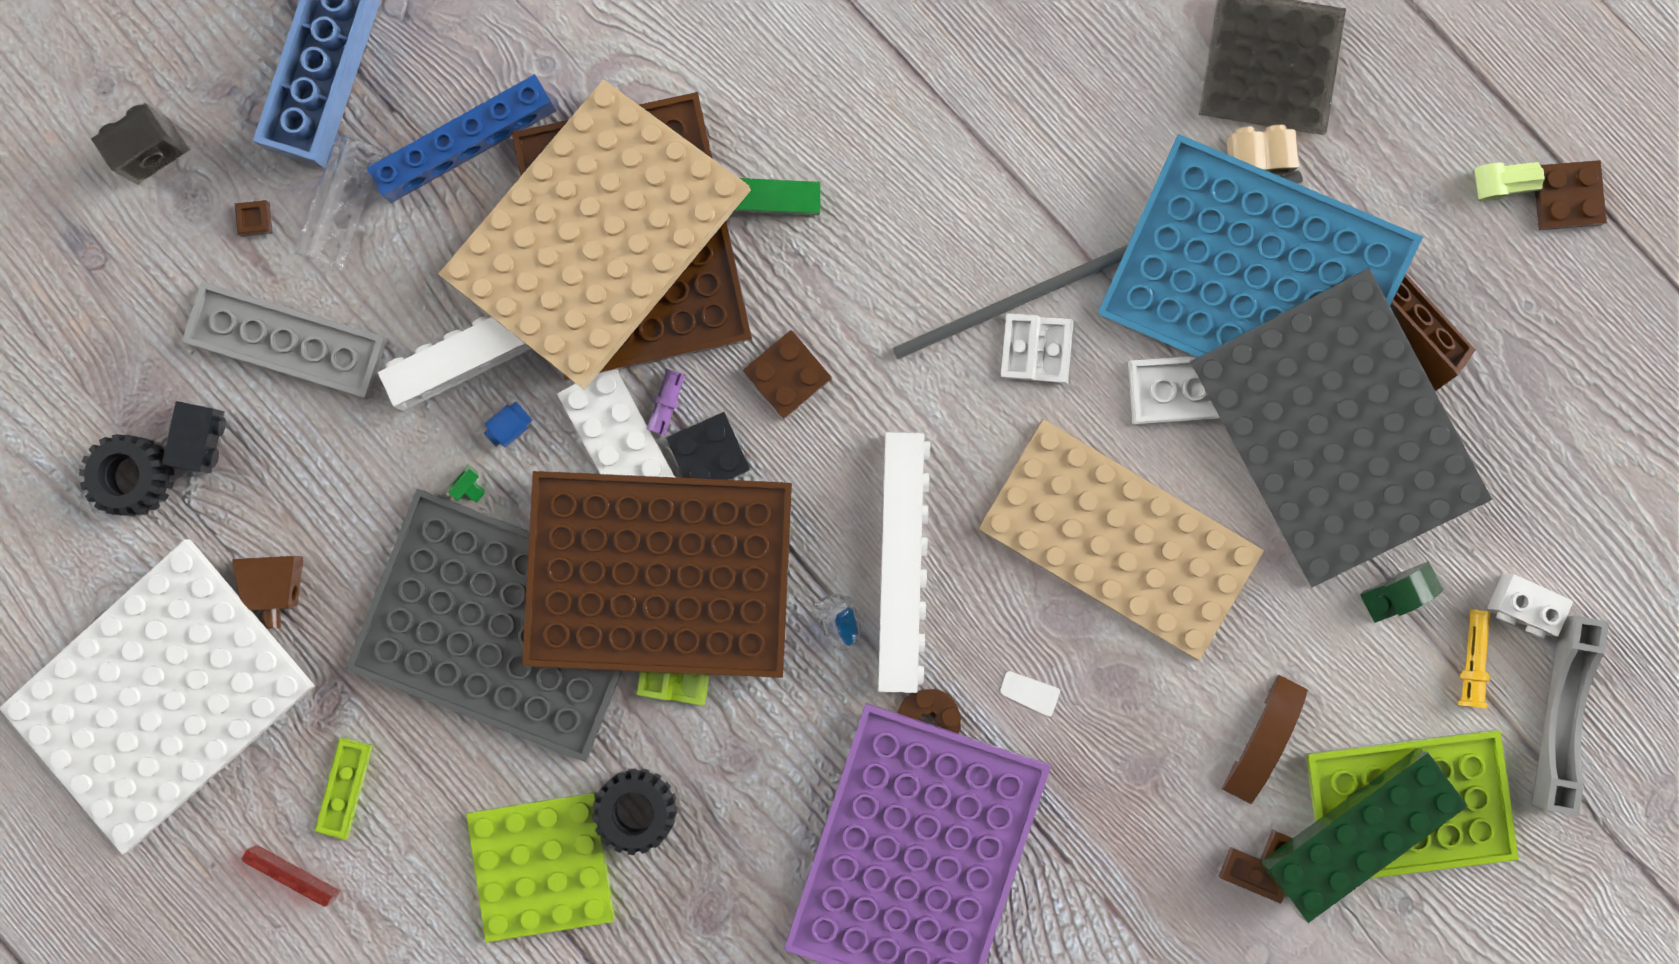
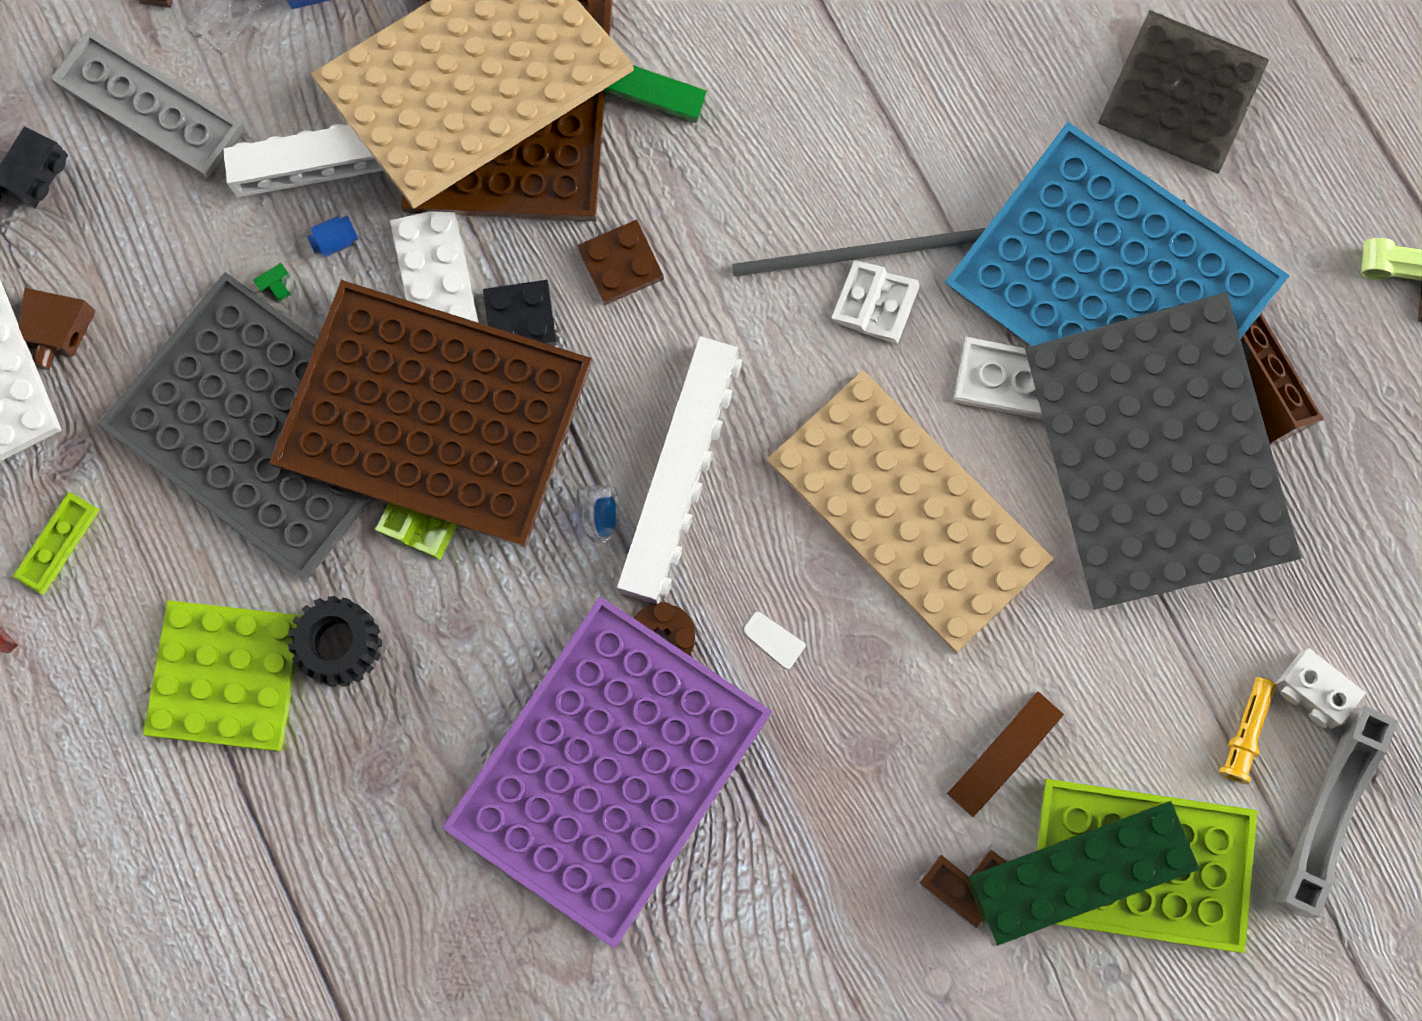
camera: 20 degrees right, 10 degrees down
medium lavender pin [647,369,686,435] -> none
tan brick [1227,125,1298,174] -> none
dark green brick [1360,561,1443,623] -> none

